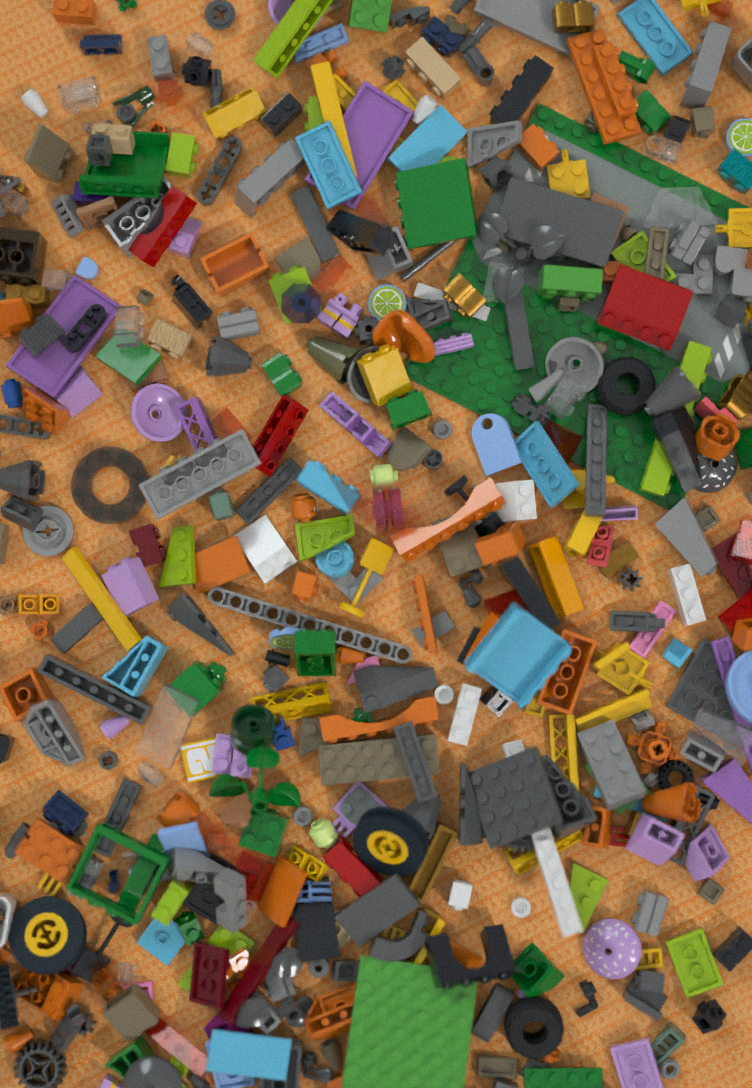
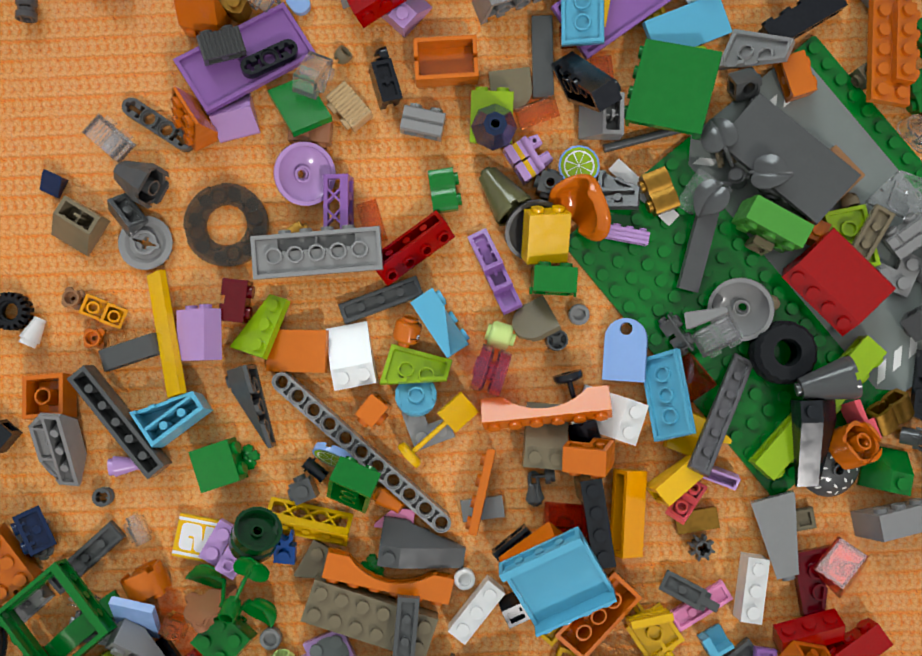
camera: 15 degrees right, 0 degrees up
blue brick [1,379,23,409] -> none
tile [108,869,120,892] -> none
clear tile [136,683,200,769] -> none
dark grey cone [205,336,252,377] -> none
sand green brick [209,489,236,521] -> none
yellow plate [547,149,591,200] -> none

